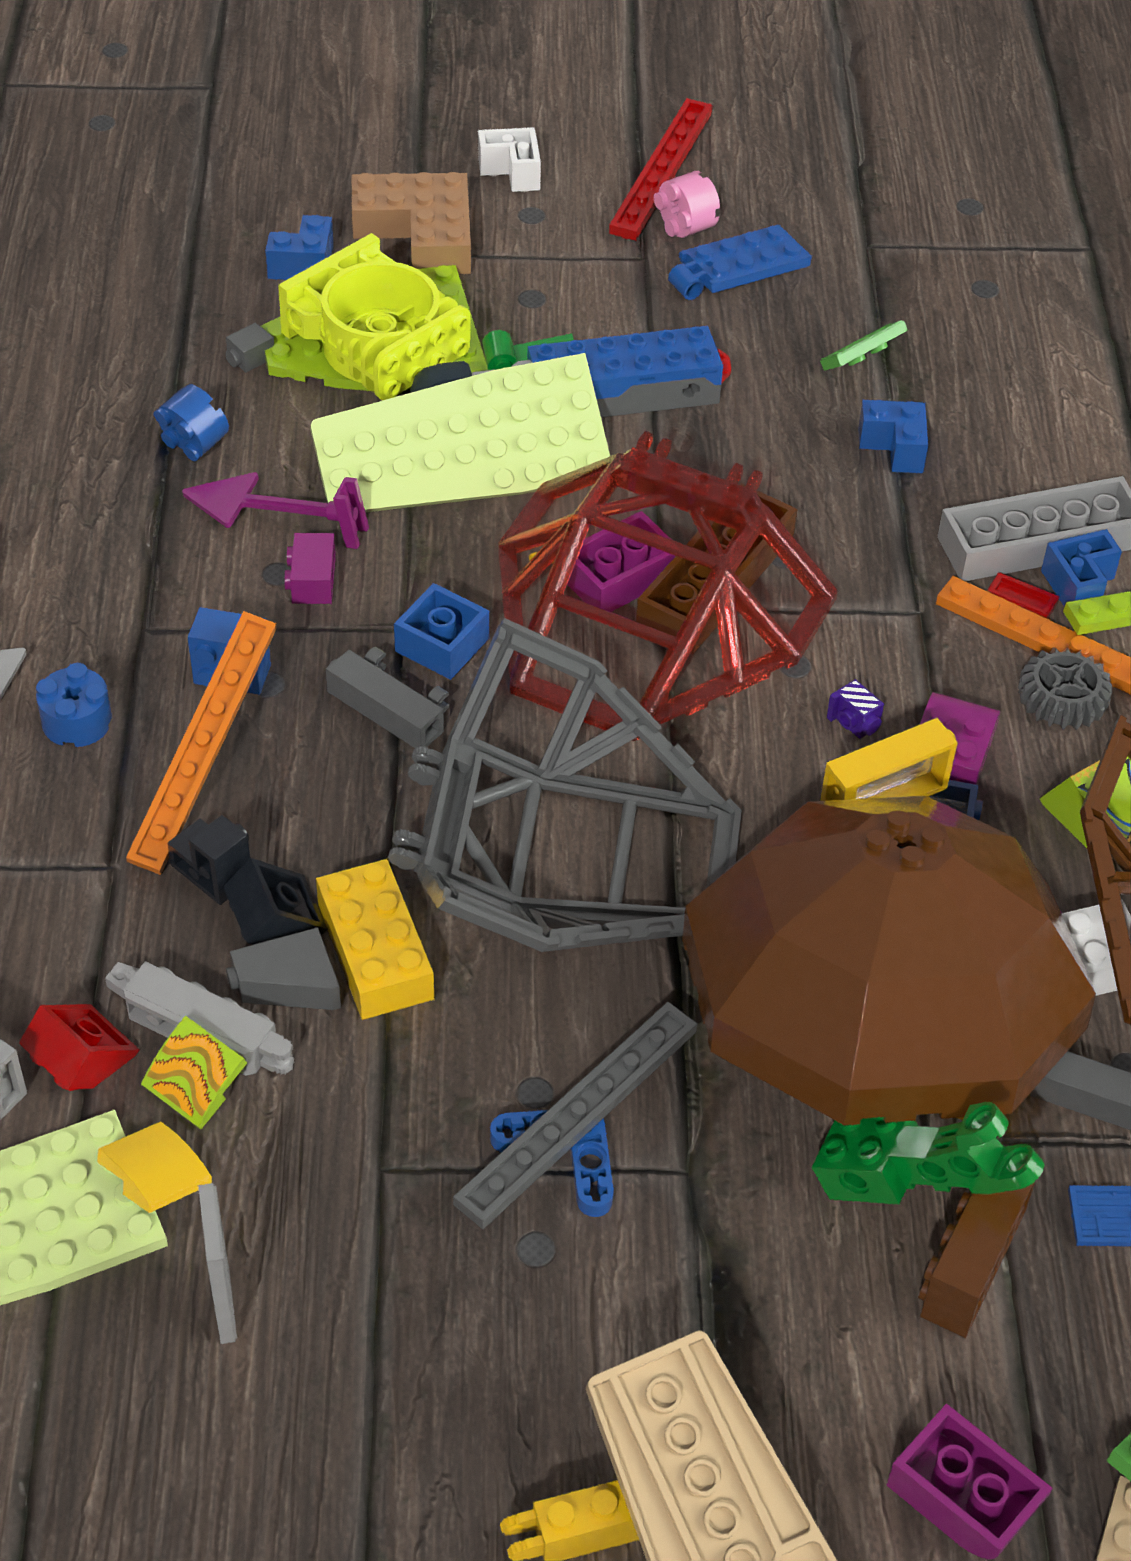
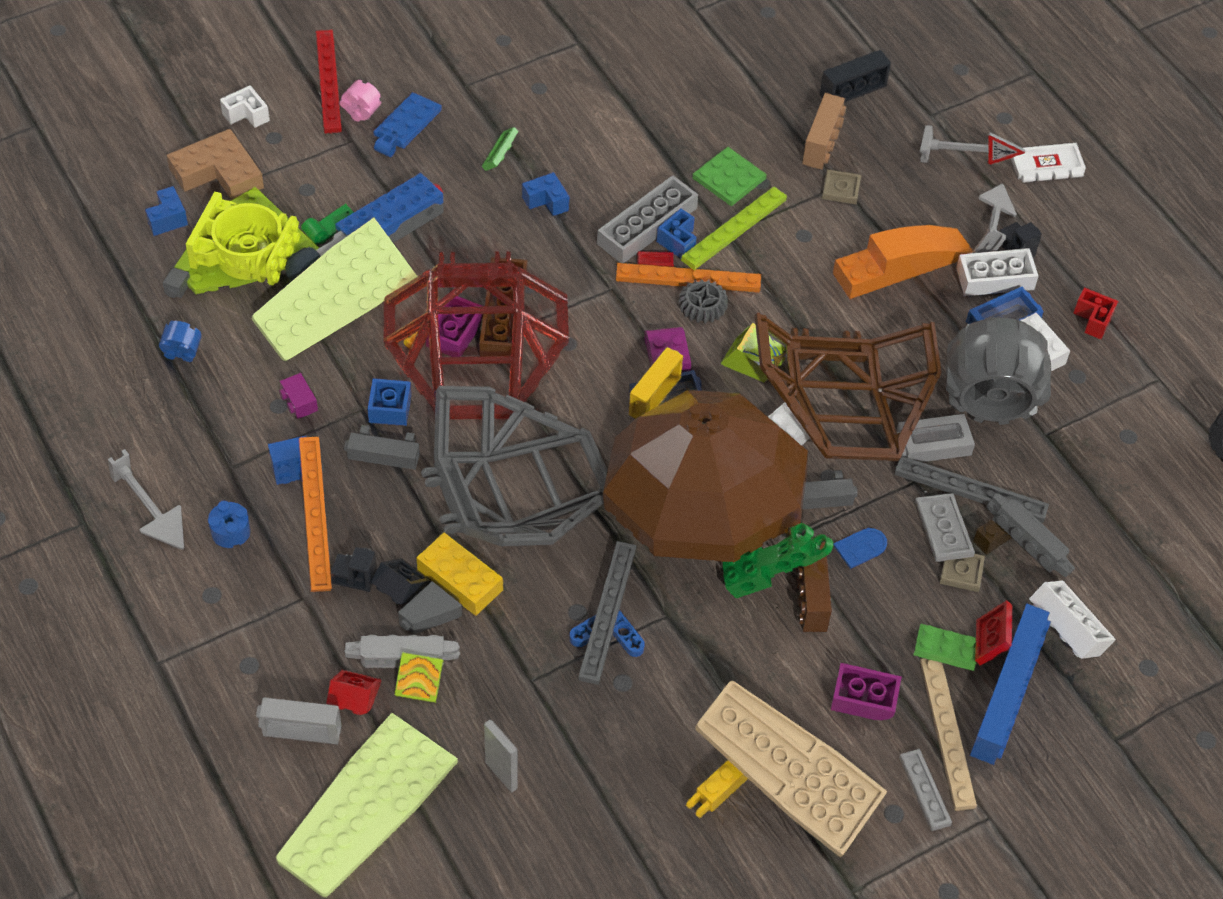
camera: 30 degrees left, 5 degrees up
yellow slope [97,1122,212,1213] -> none
magenta piece [182,472,369,549] -> none
dark purple brick [826,679,884,739] -> none

